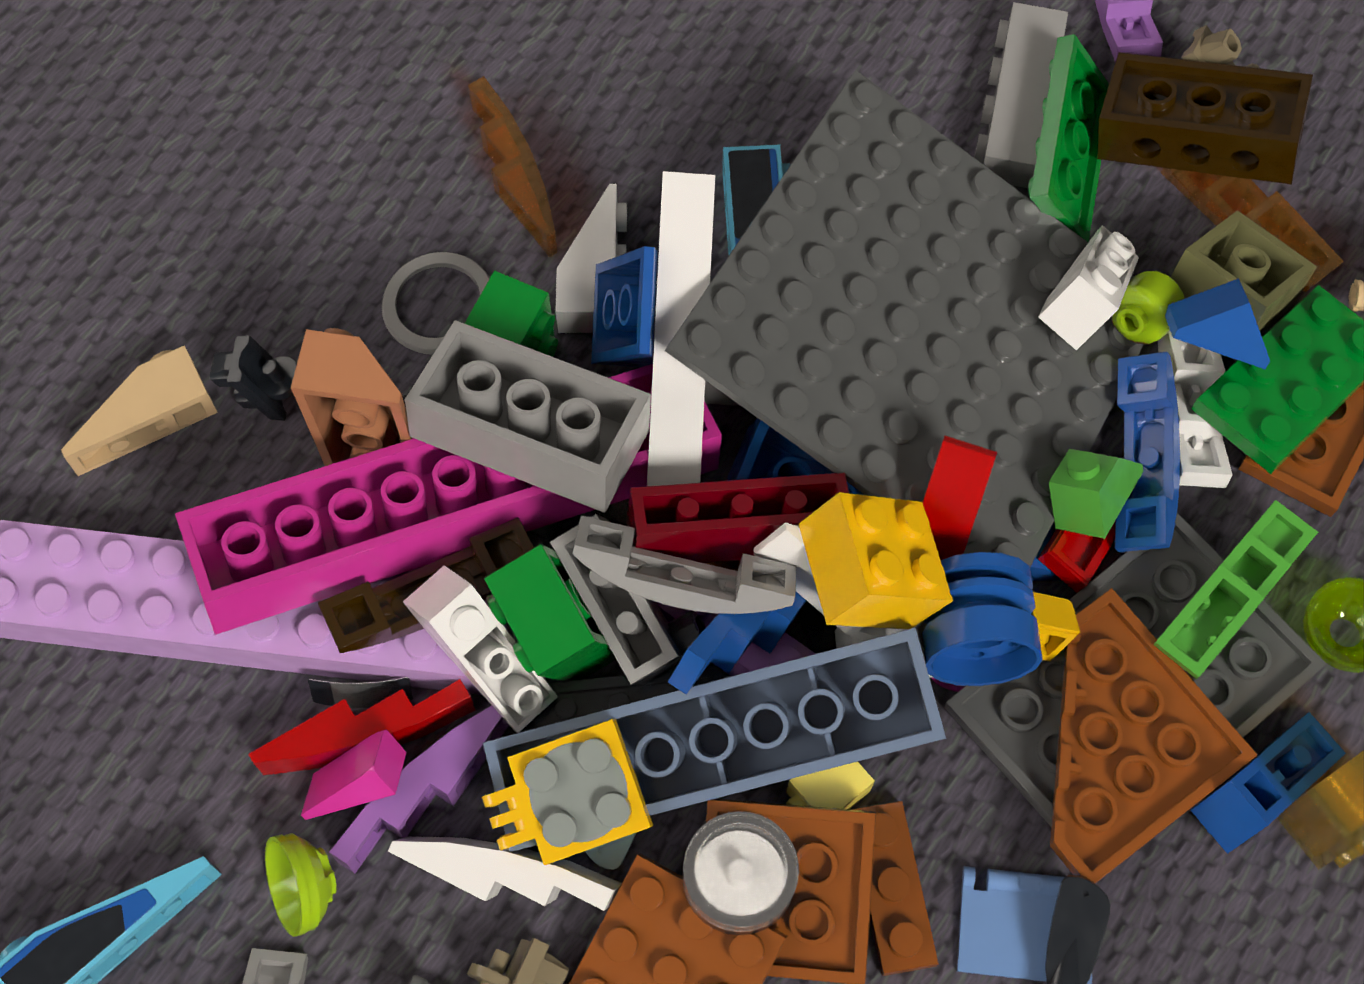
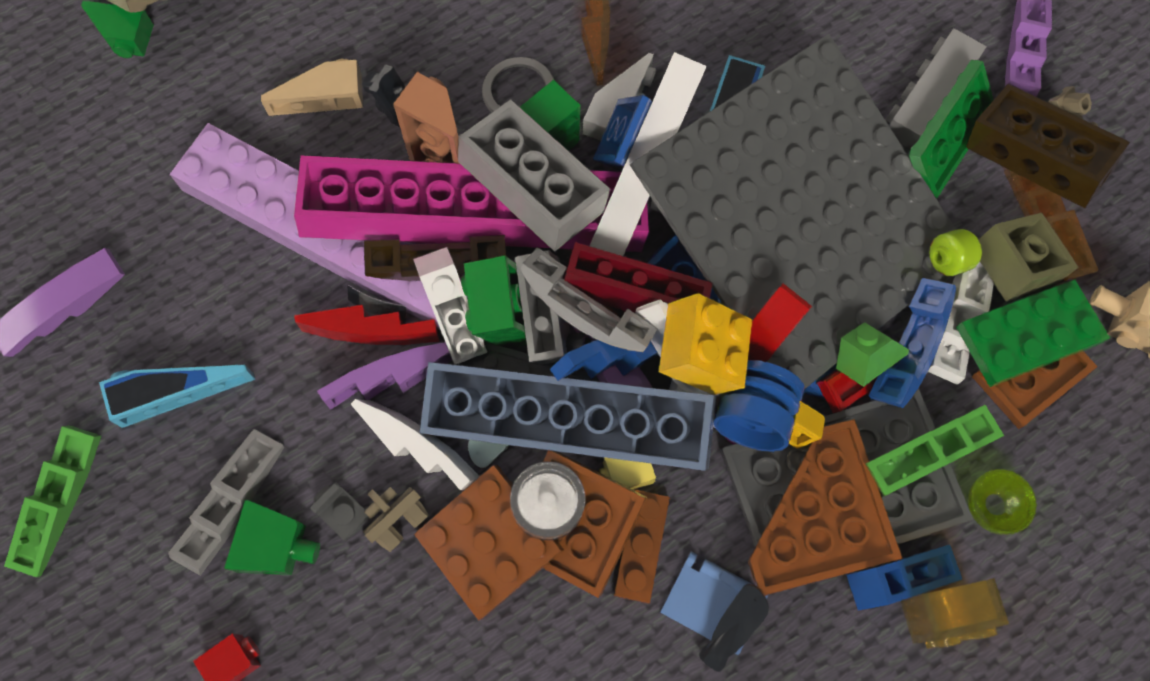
camera: 20 degrees right, 5 degrees up
lime piece [265,833,337,937] -> none
dark pink slope [301,730,407,820] -> none
piece [482,718,653,865] -> none
white slope [1038,225,1139,350] -> none
blue slope [1165,278,1270,369] -> none

